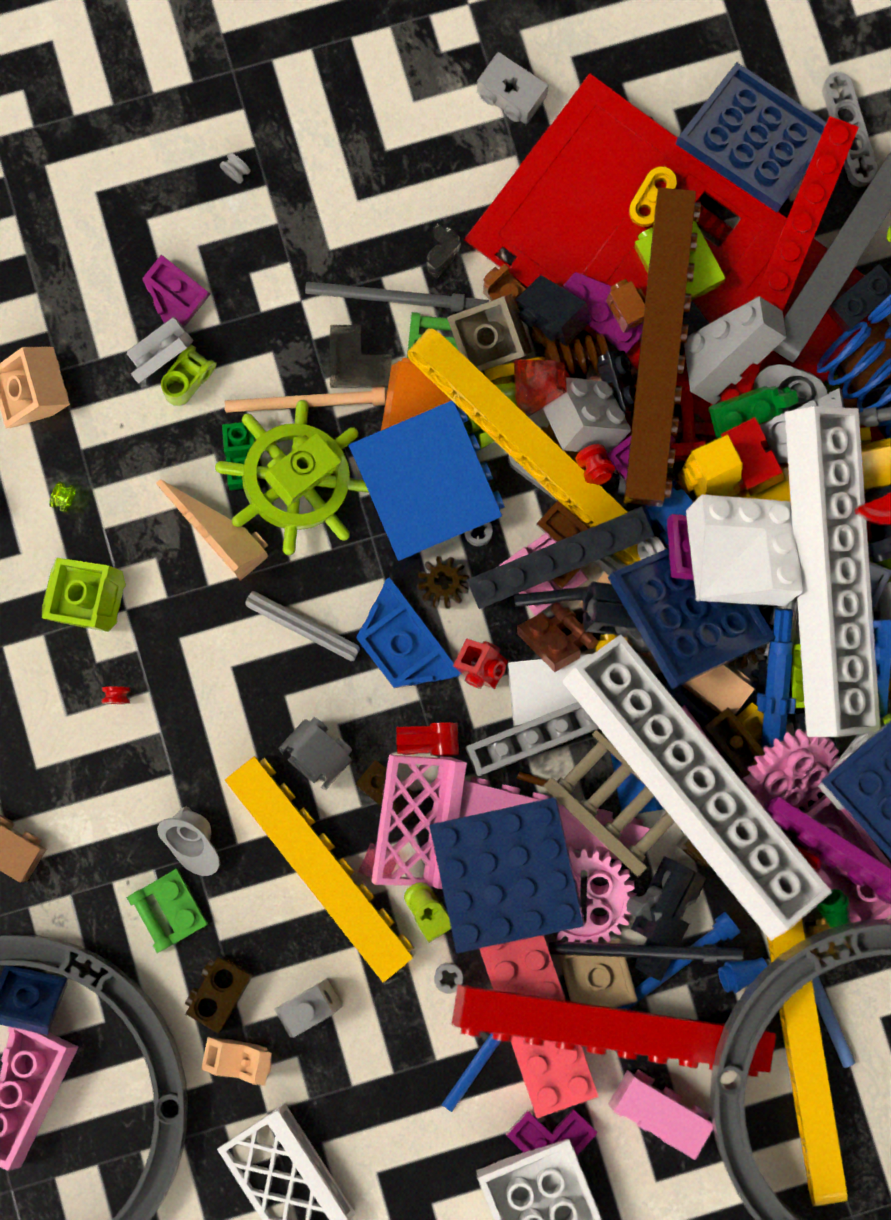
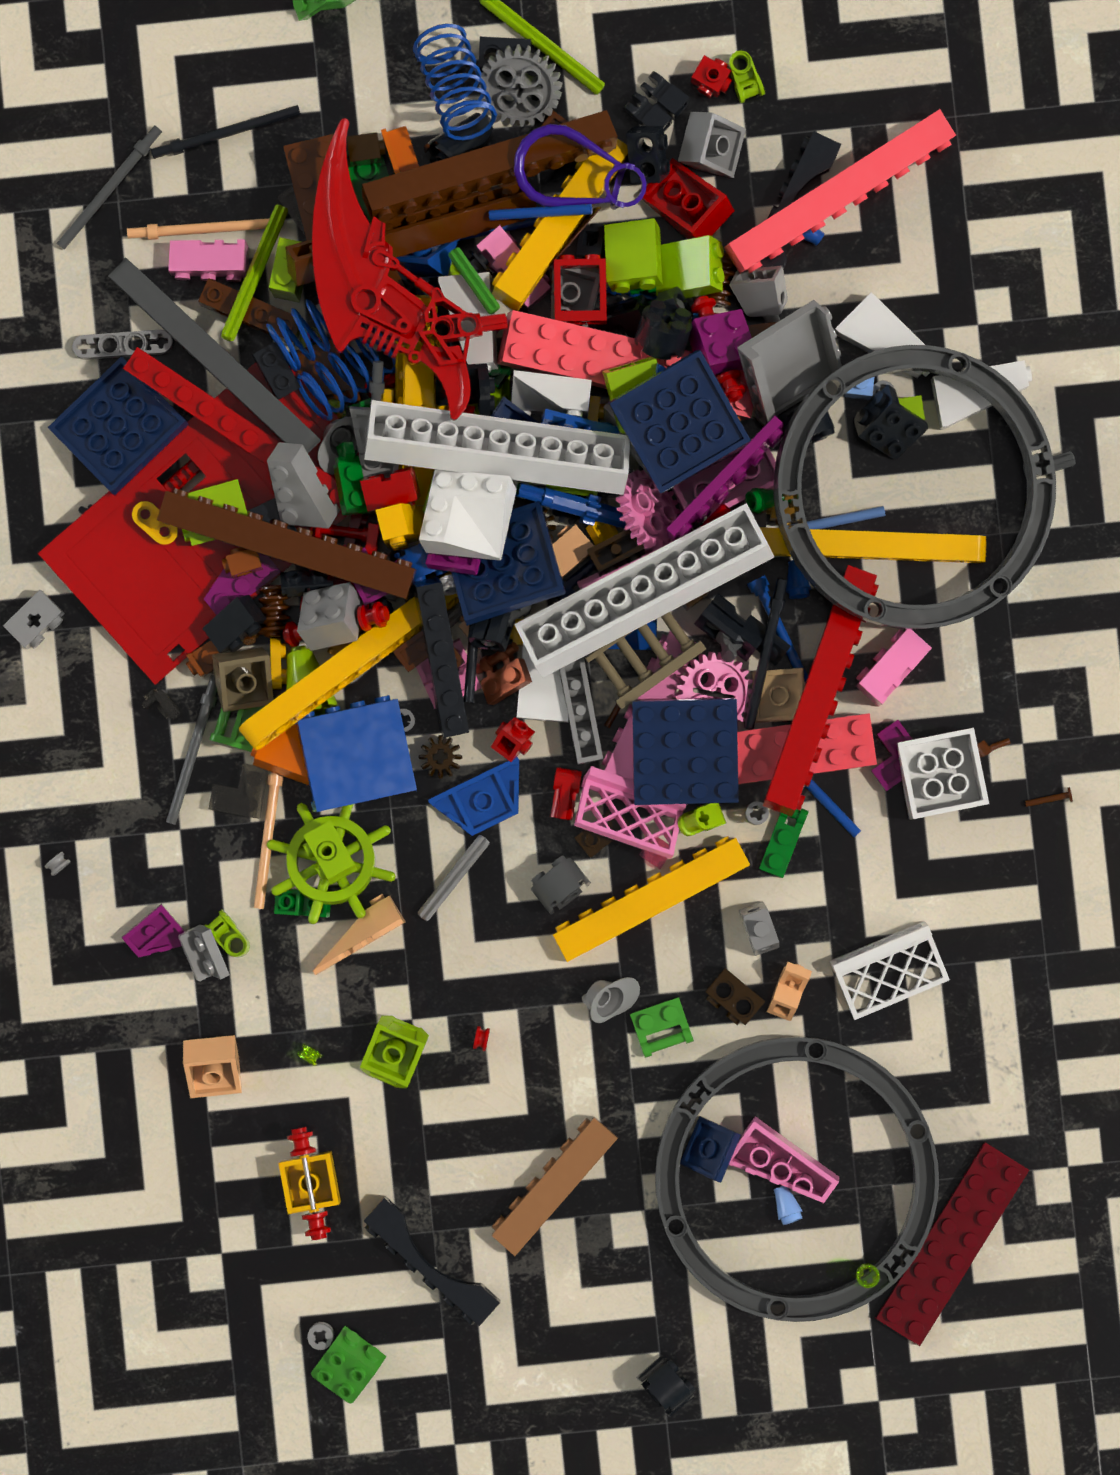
camera: 75 degrees left, 5 degrees up
clear red wing [514,359,567,417] -> none
none -> green plate [759,808,809,878]

